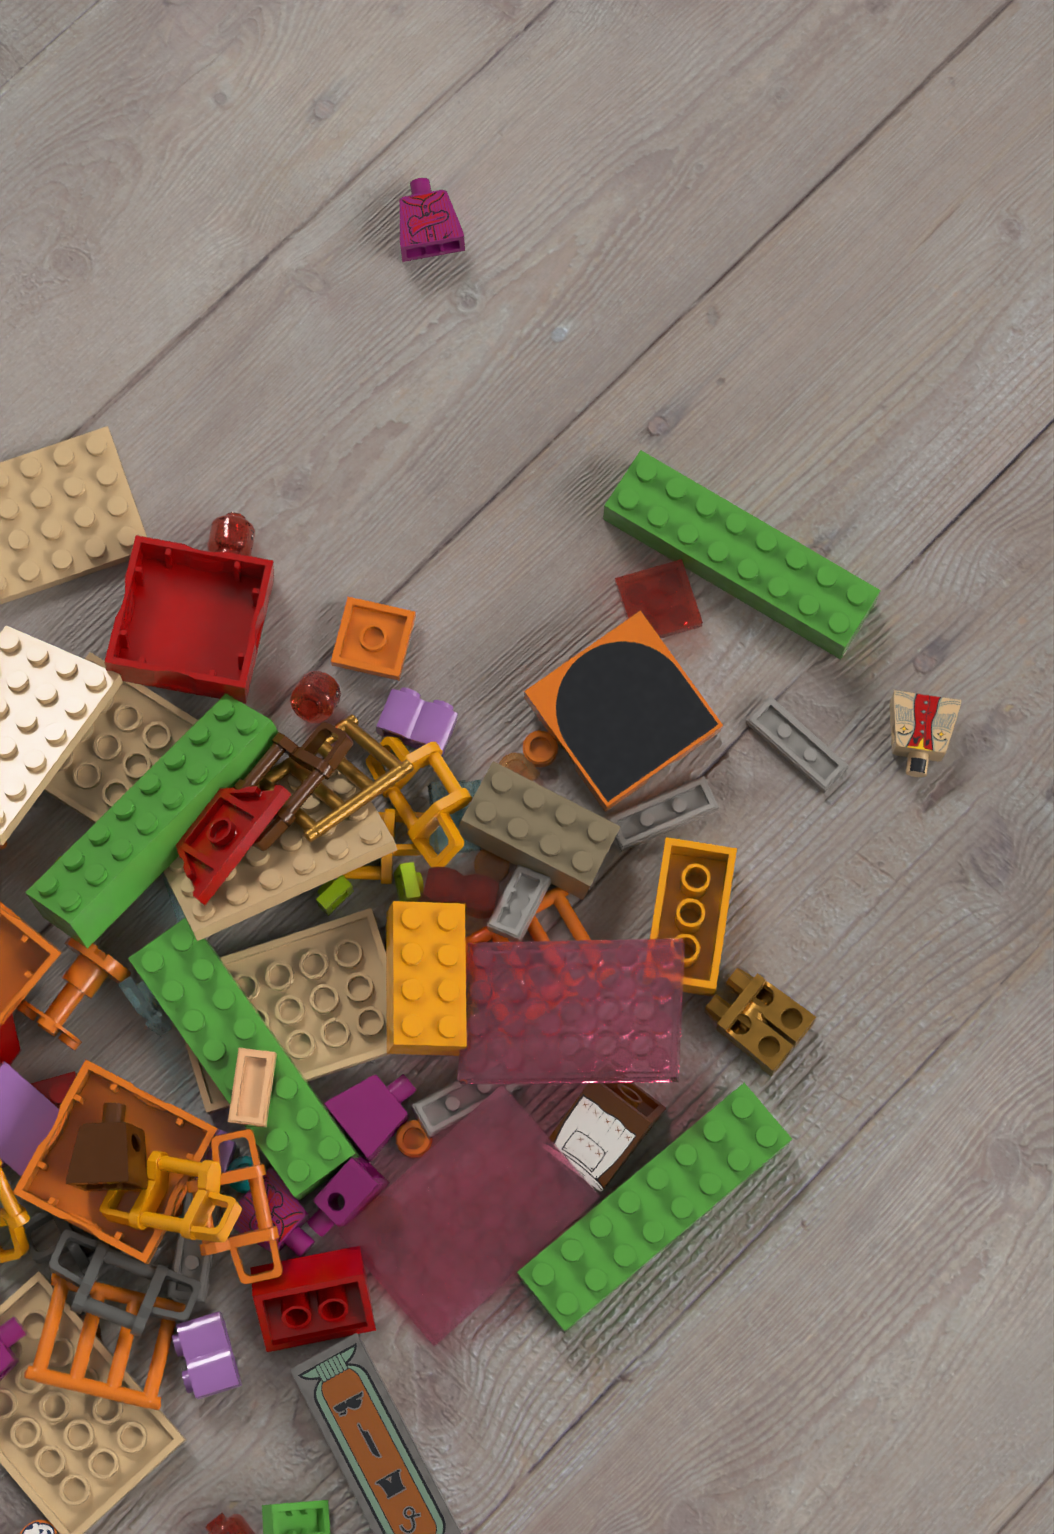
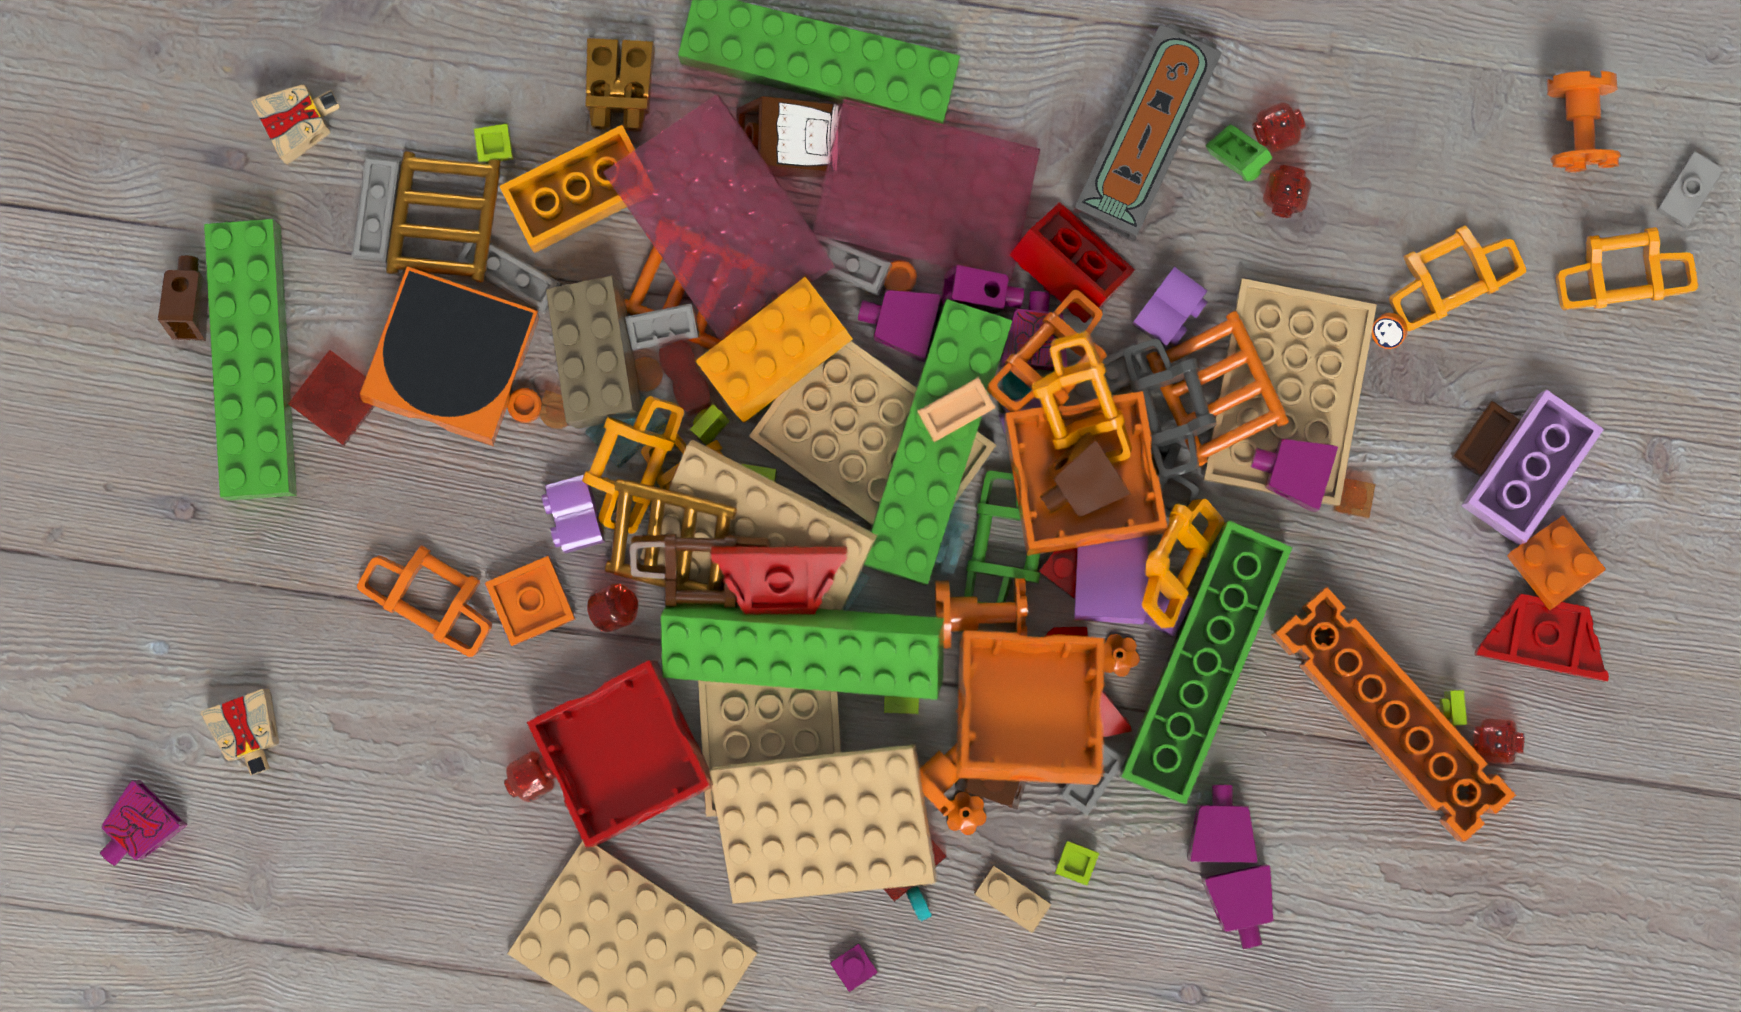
camera: 125 degrees left, 10 degrees up
none -> reddish brown torso [158,255,208,341]
none -> torso [201,689,279,776]
none -> orange bar [357,545,492,657]
none -> pearl gold bar [386,151,501,283]
none -> lime plate [474,124,514,164]
none -> bright green bar [964,471,1040,603]

